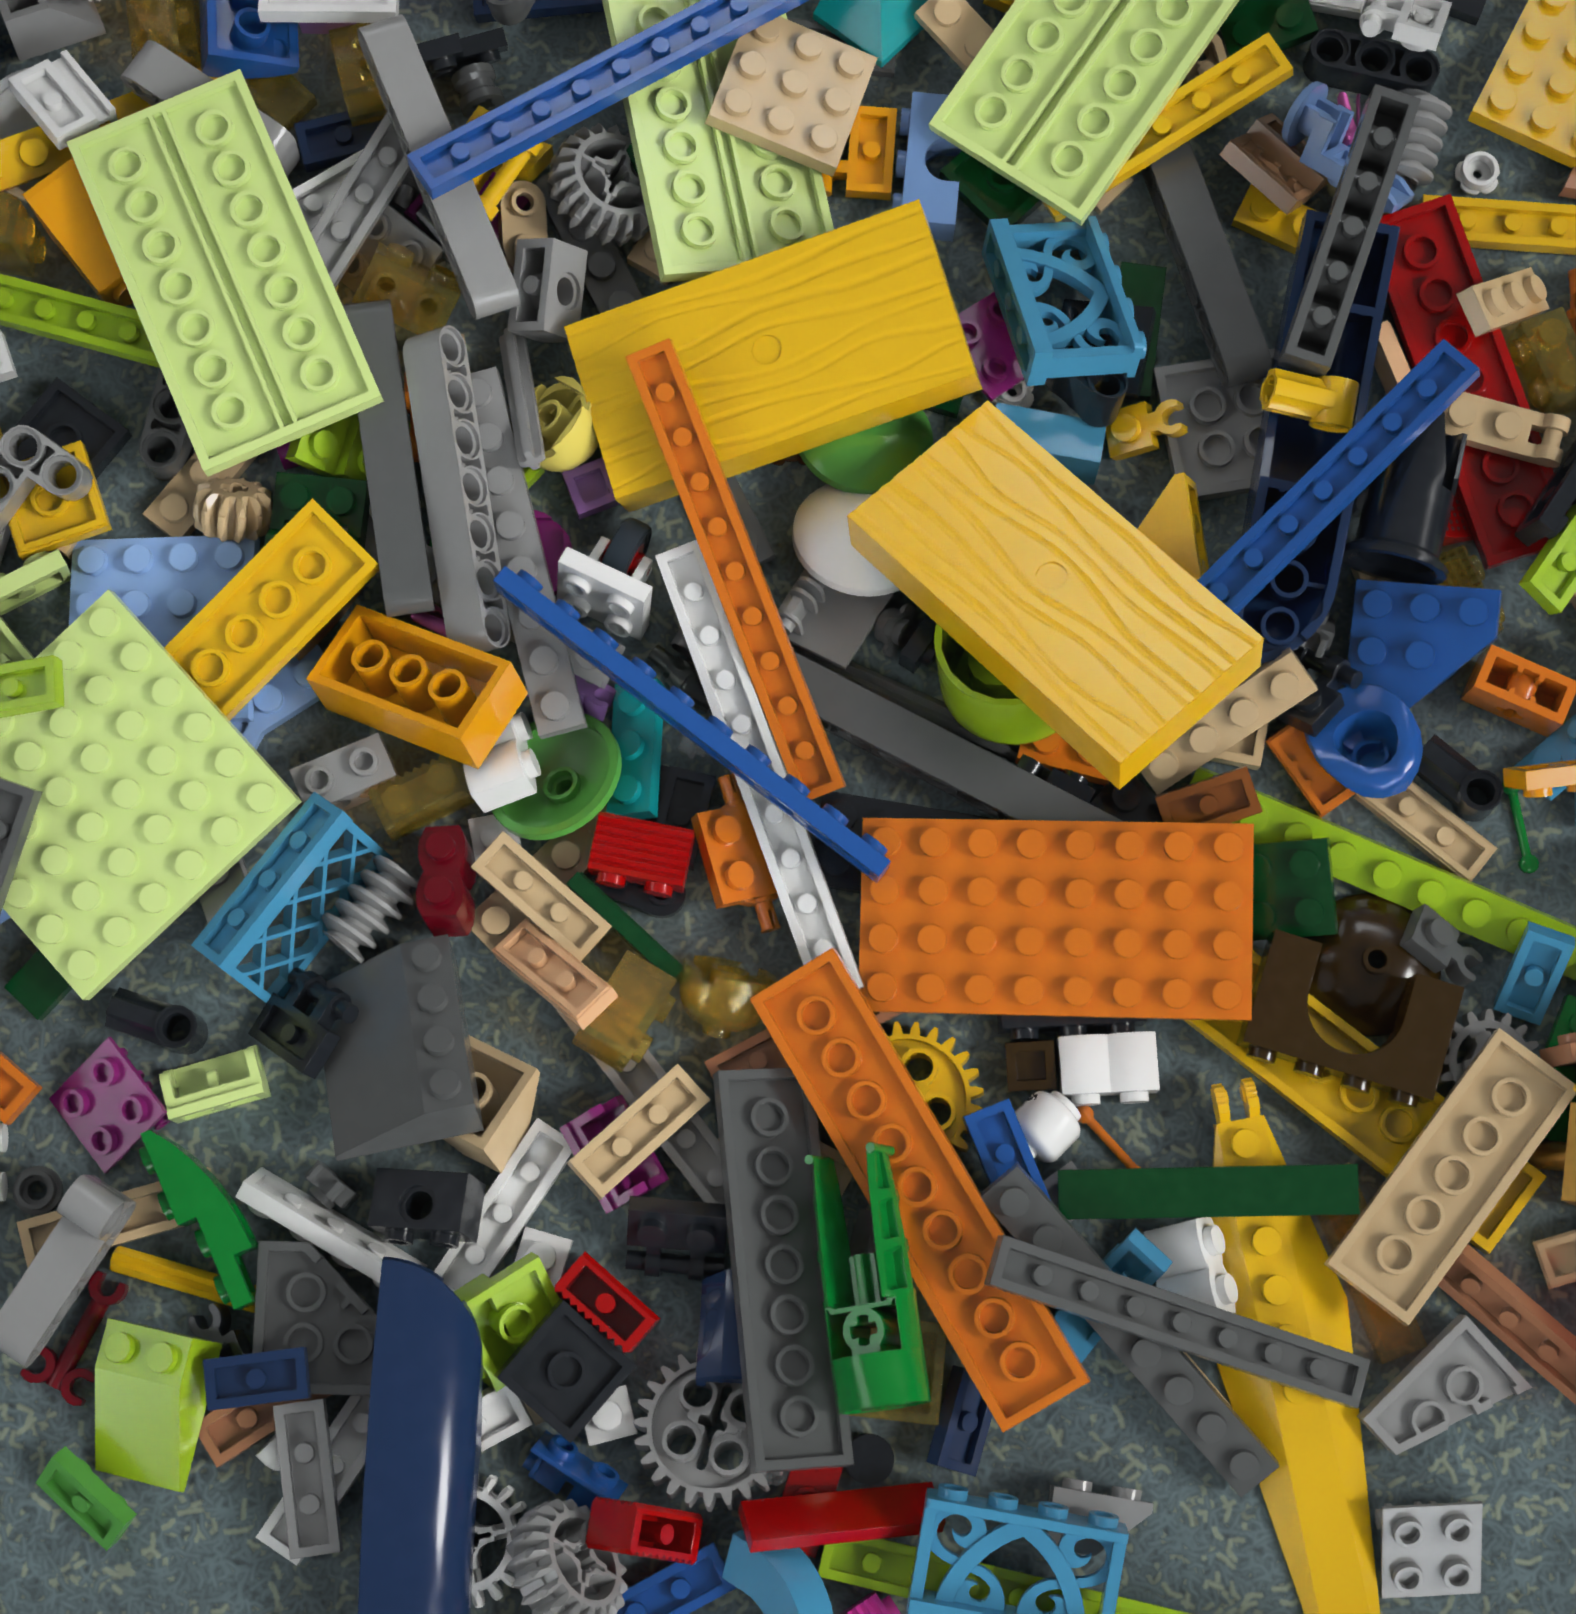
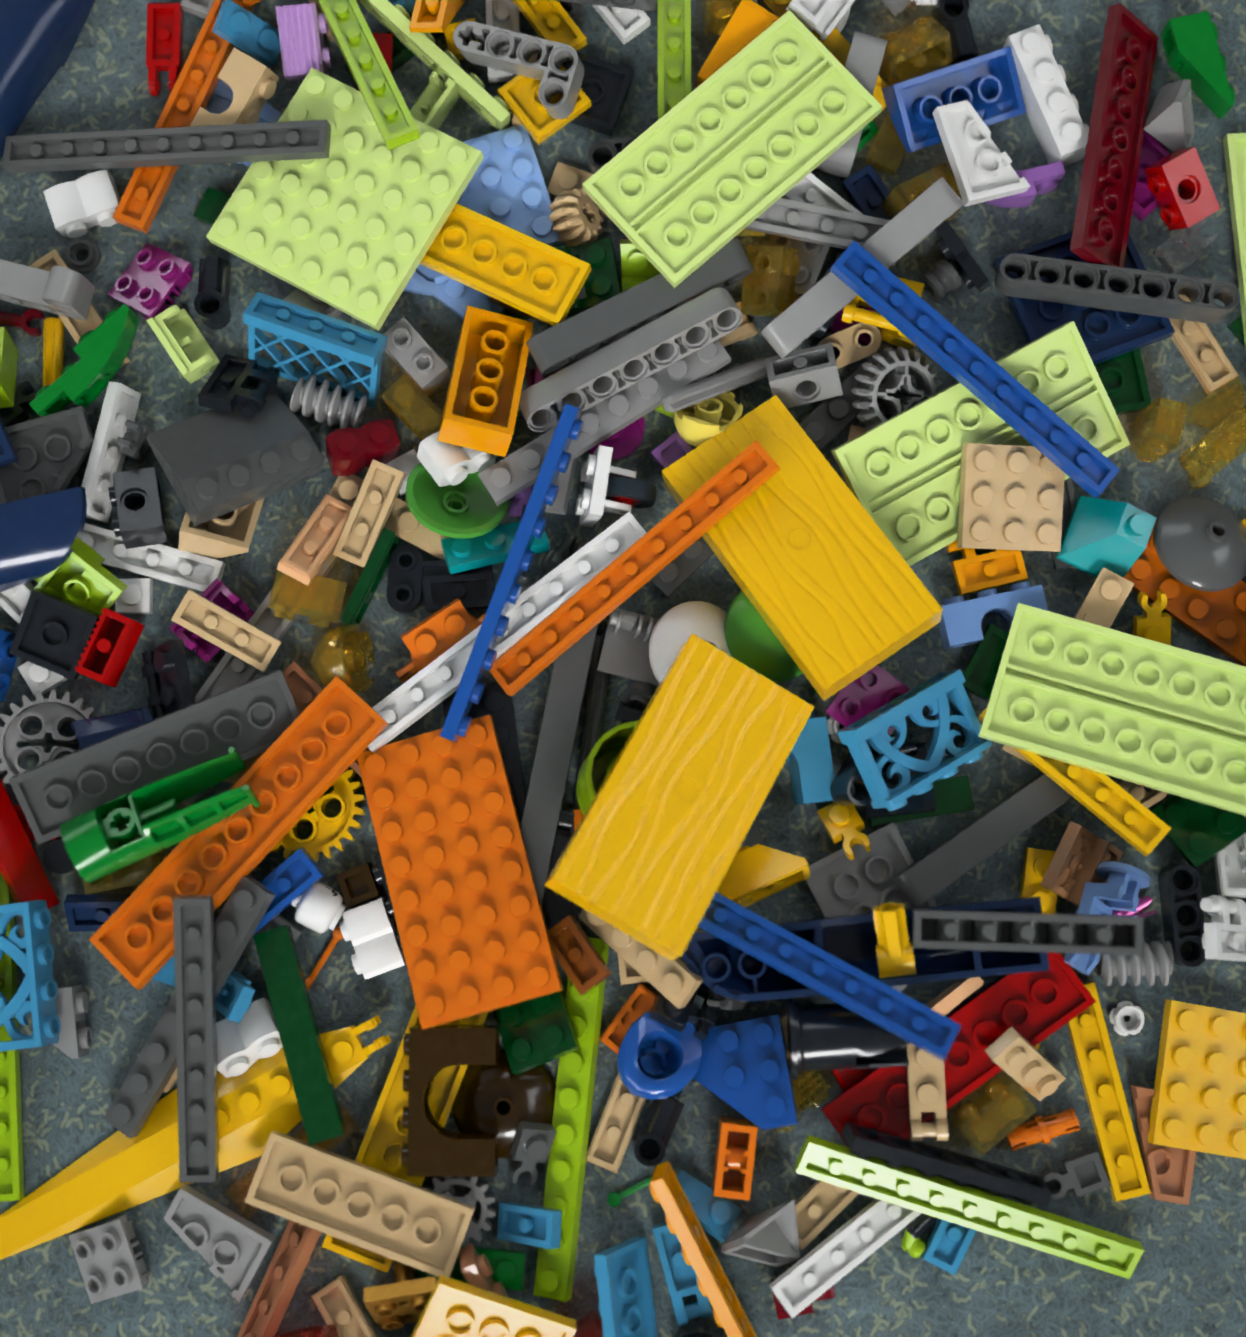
camera: 75 degrees right, 5 degrees up
red brick [587,811,695,898] -> none

